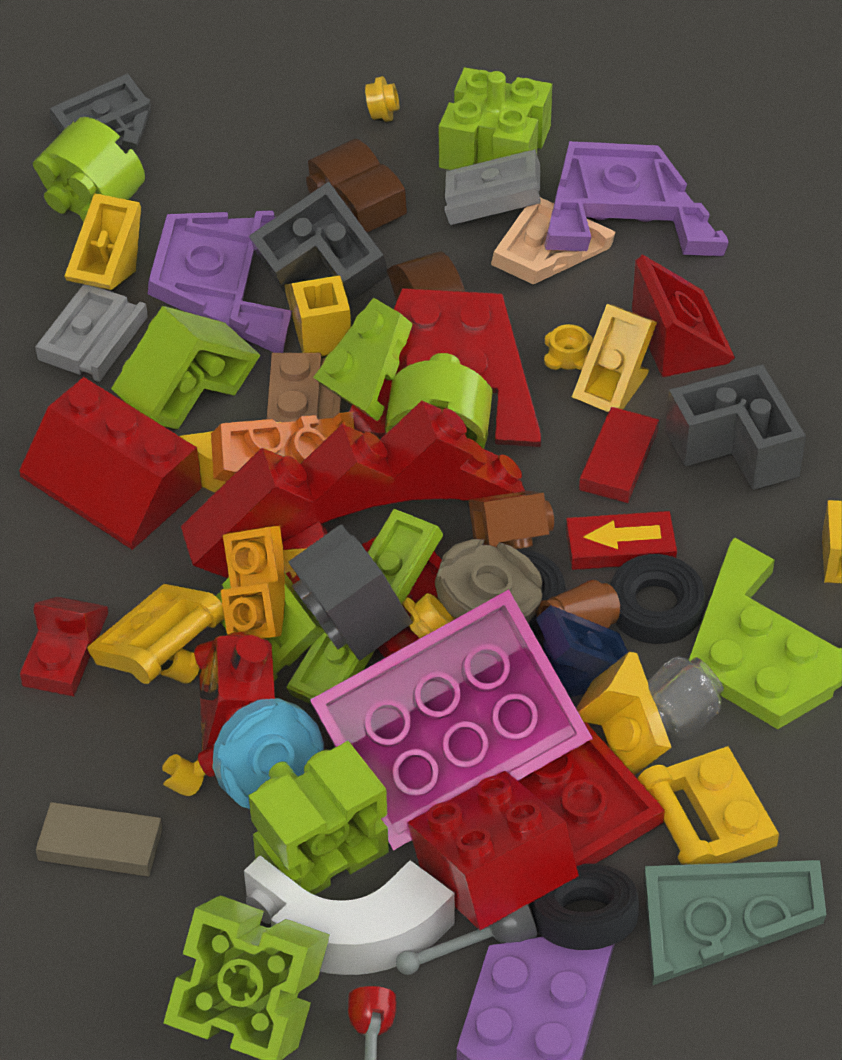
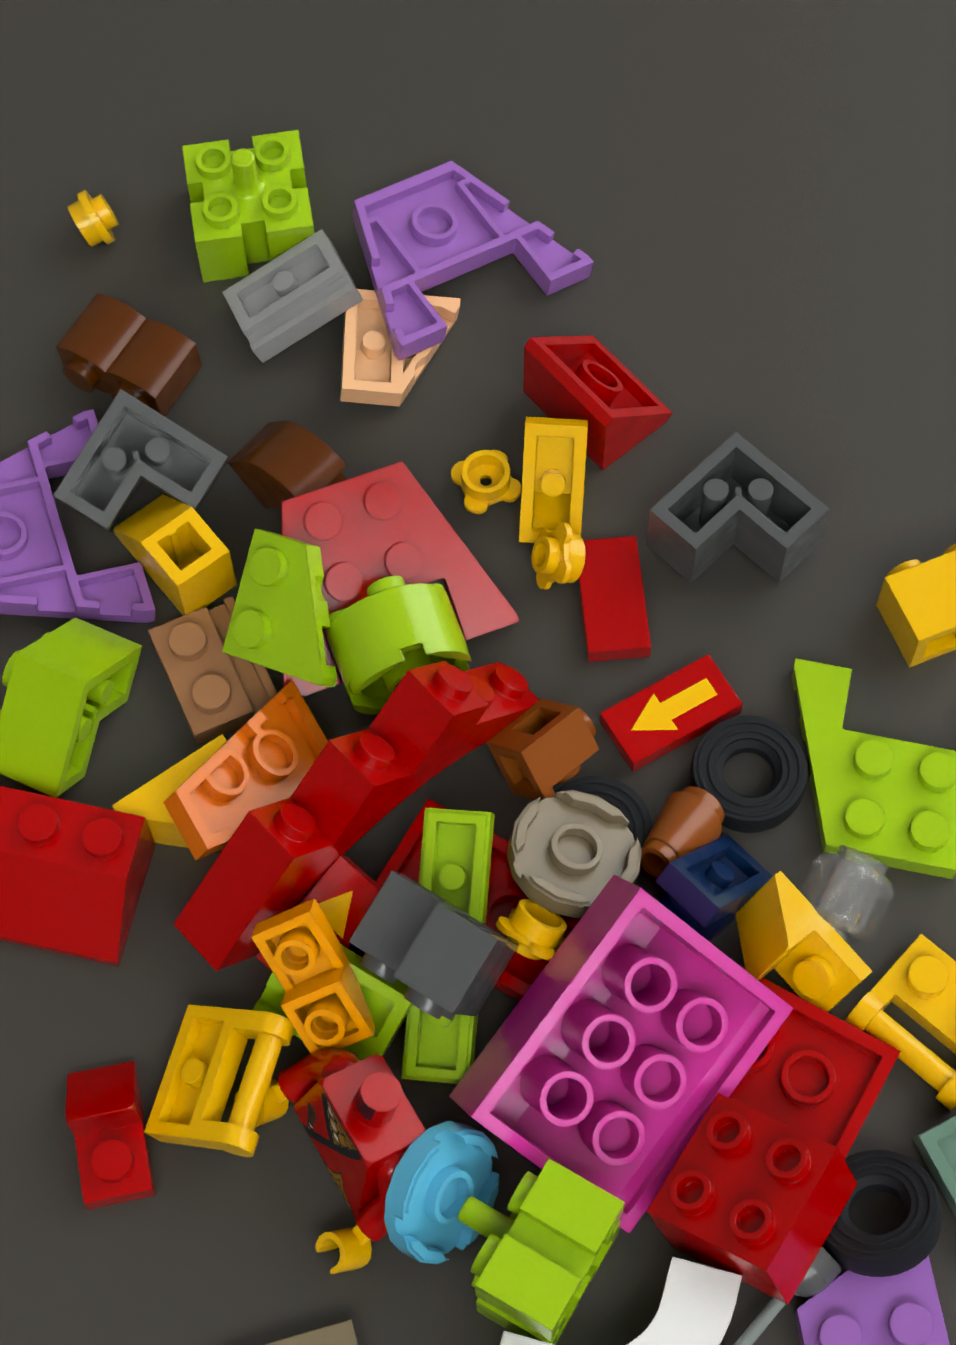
camera: 25 degrees left, 15 degrees up
none -> yellow plate [531,522,586,590]

